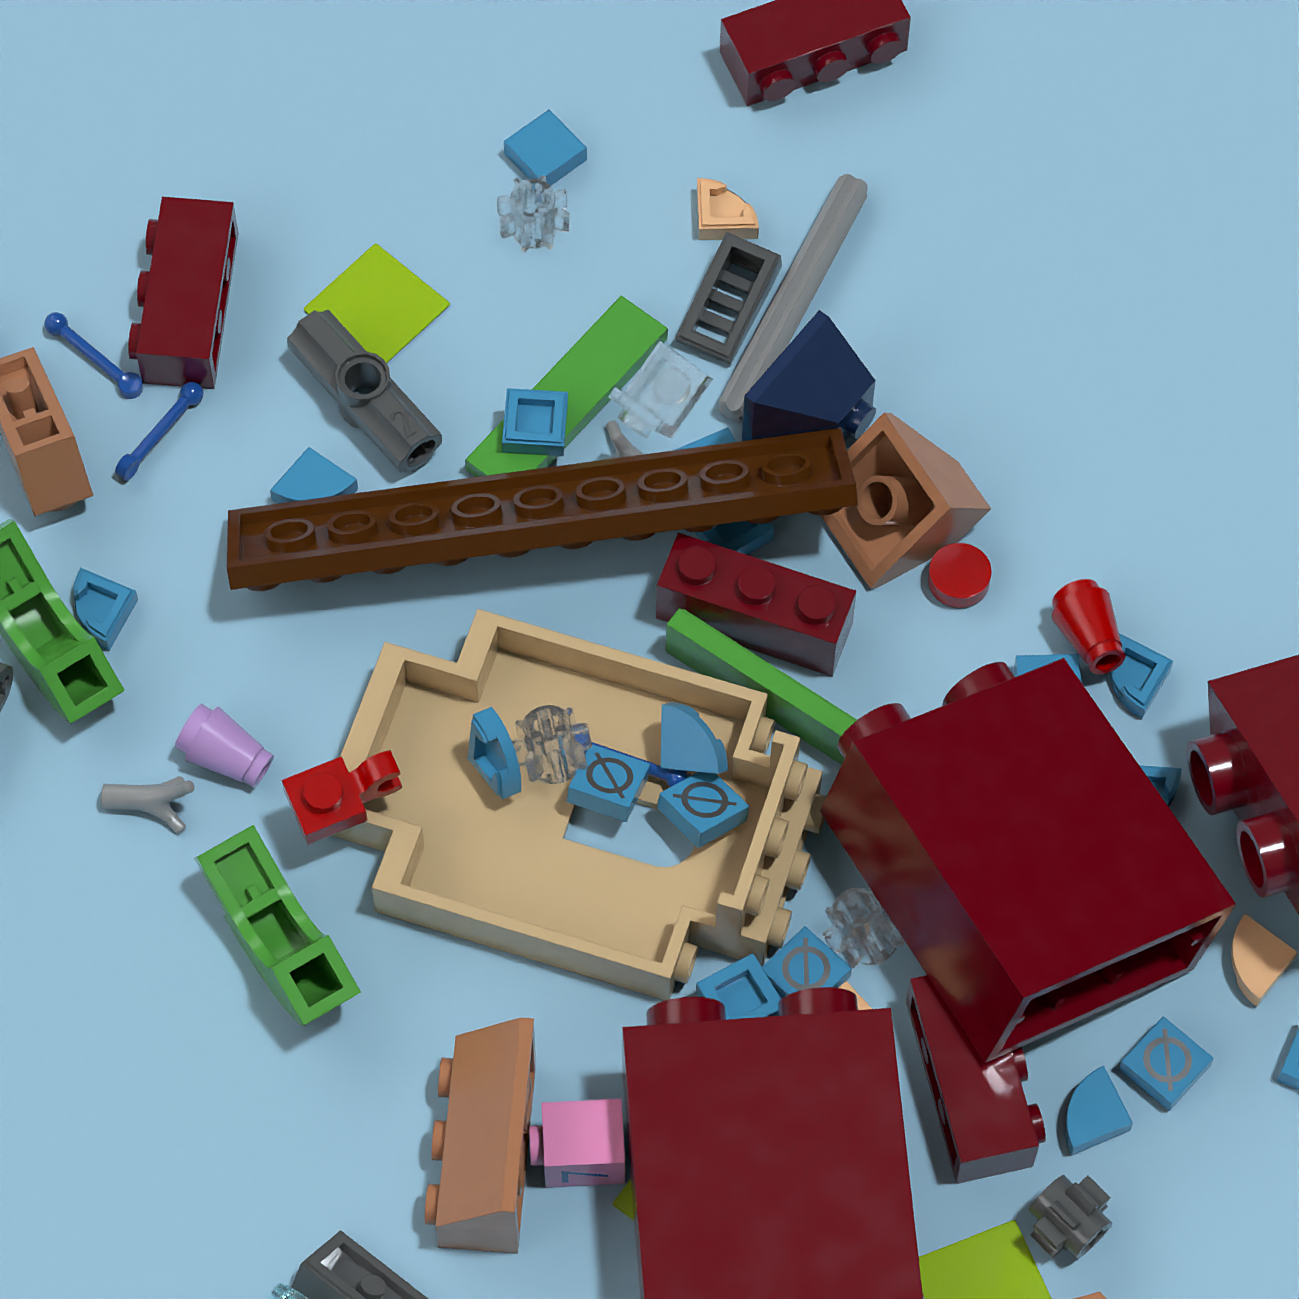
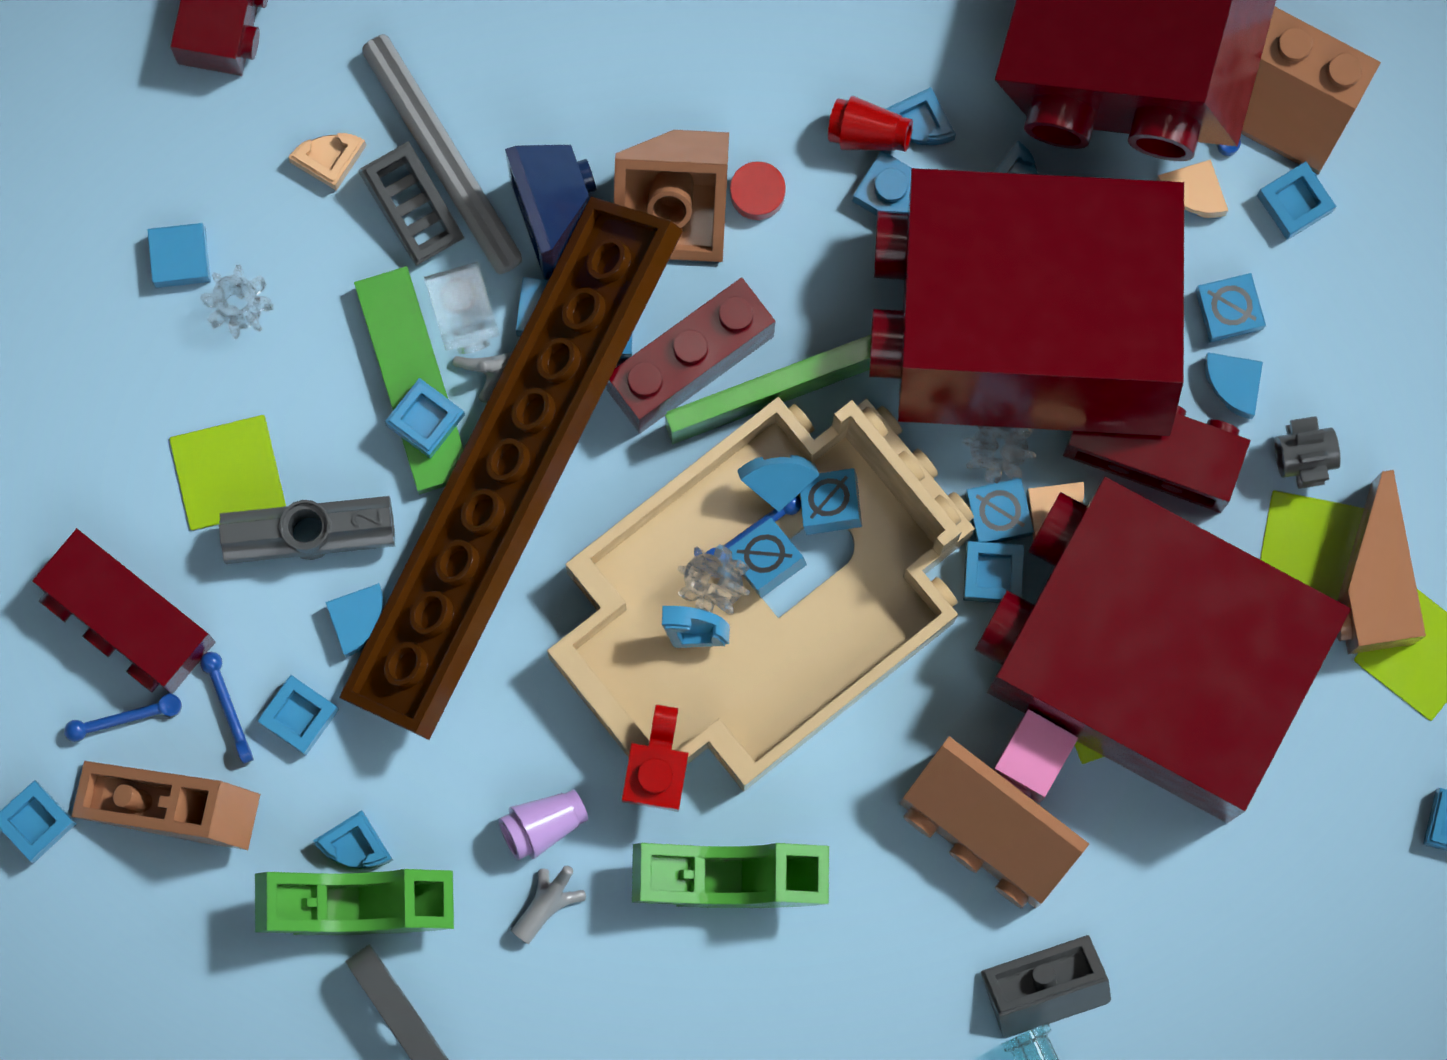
camera: 60 degrees left, 15 degrees up
none -> dark azure tile [258,675,339,756]

